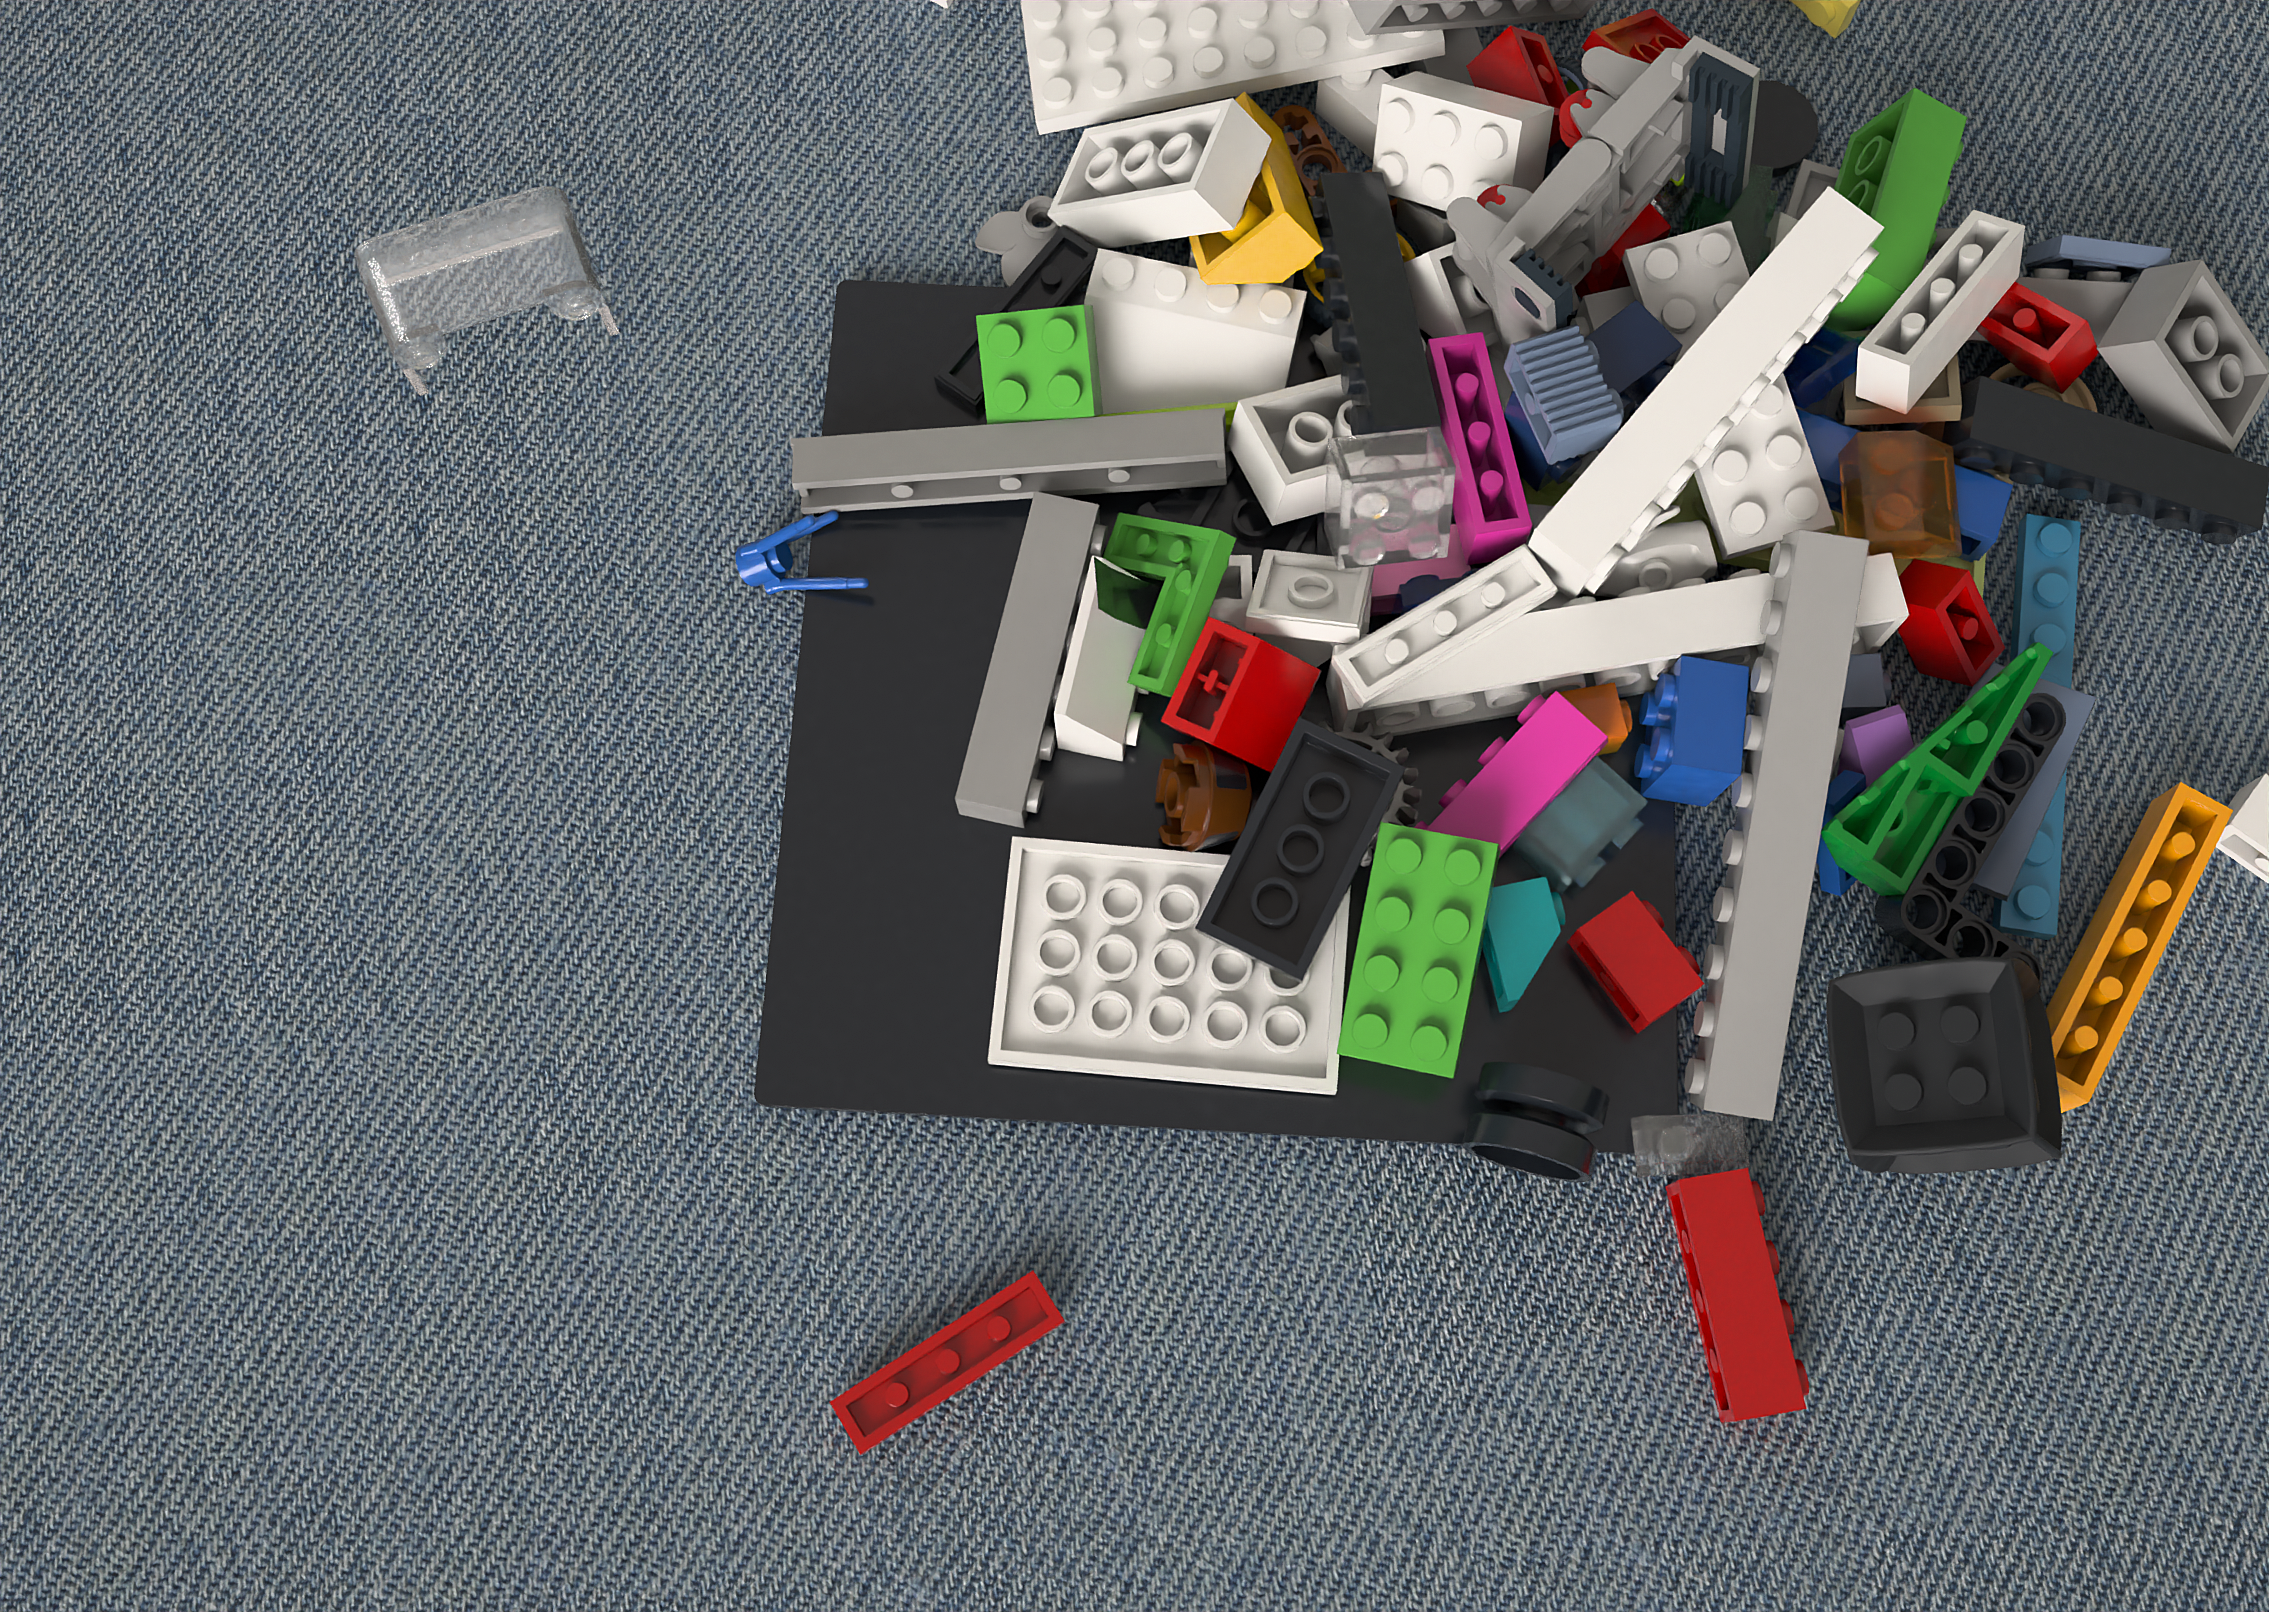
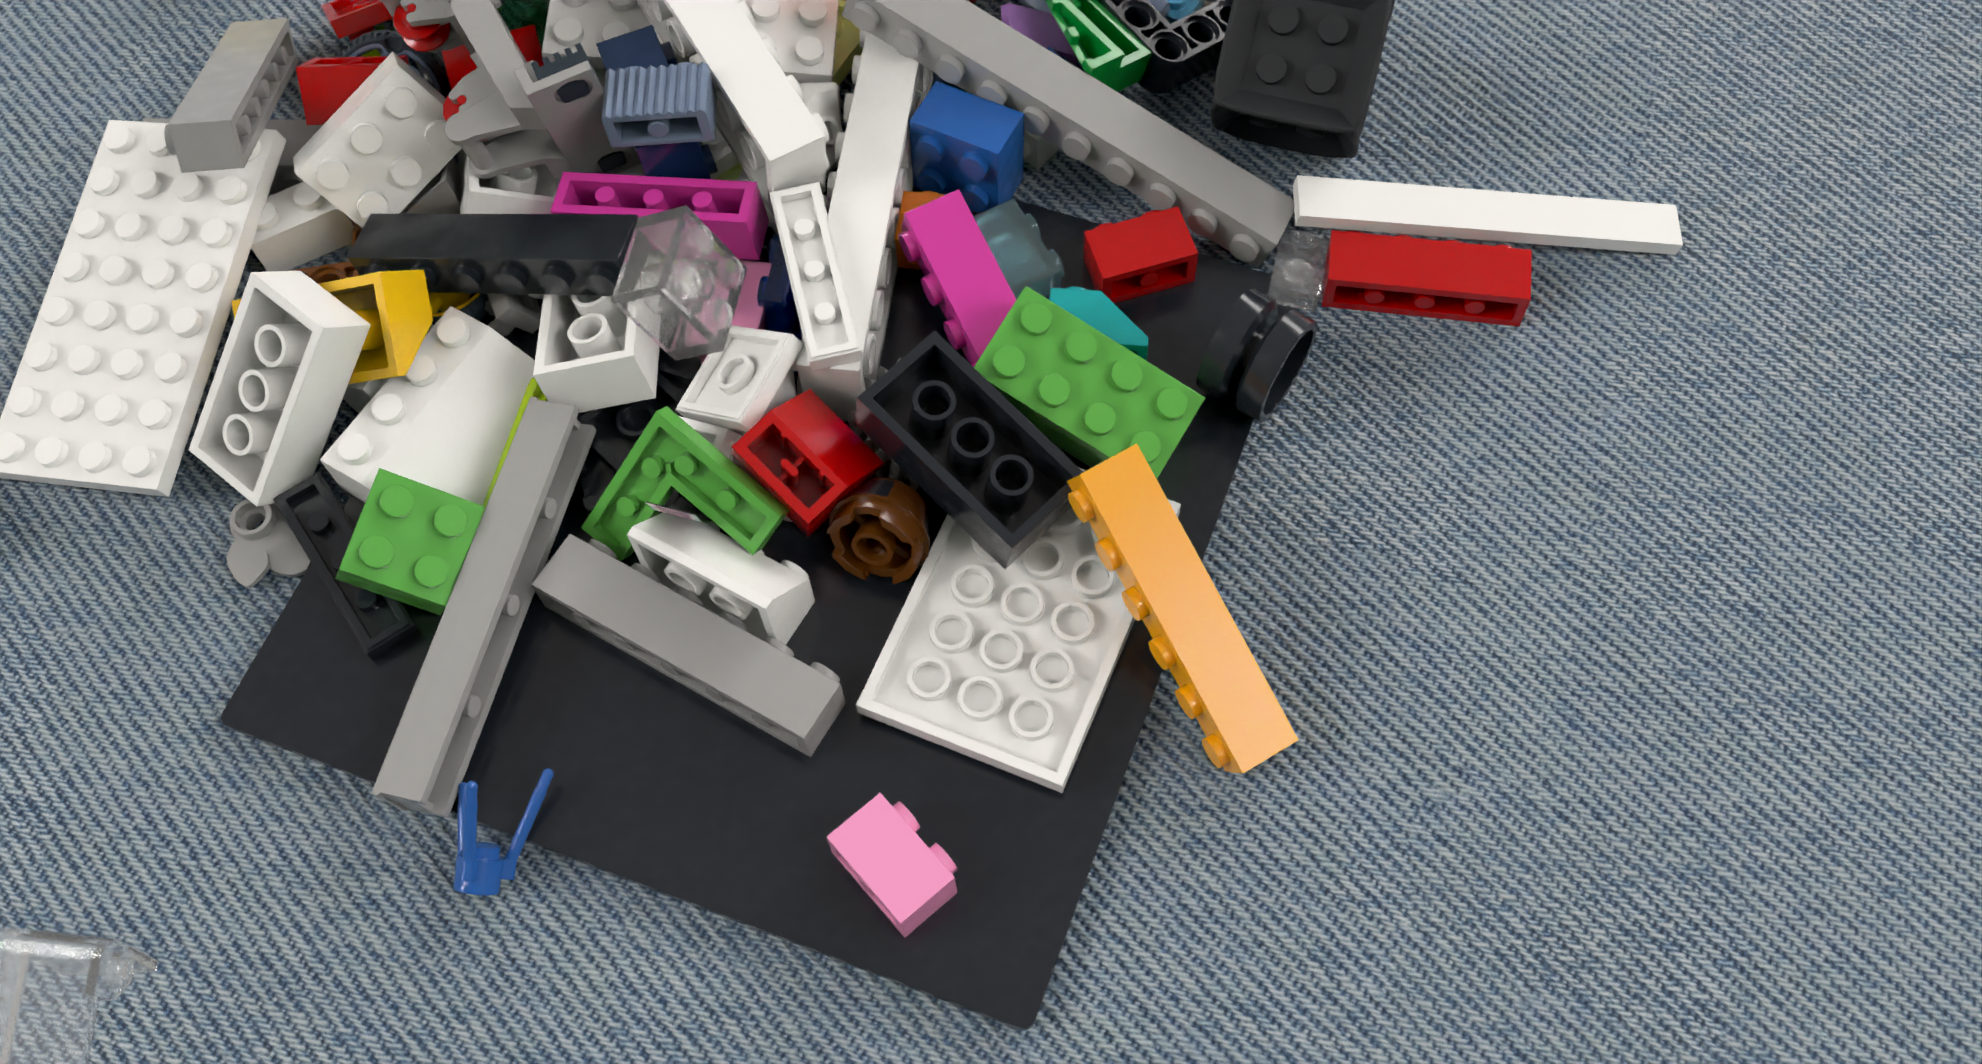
camera: 70 degrees left, 10 degrees down
red plate [830,1270,1065,1455] -> none
none -> bright pink brick [827,793,958,938]
none -> light orange brick [1067,443,1299,774]
none -> white tile [1293,175,1683,255]

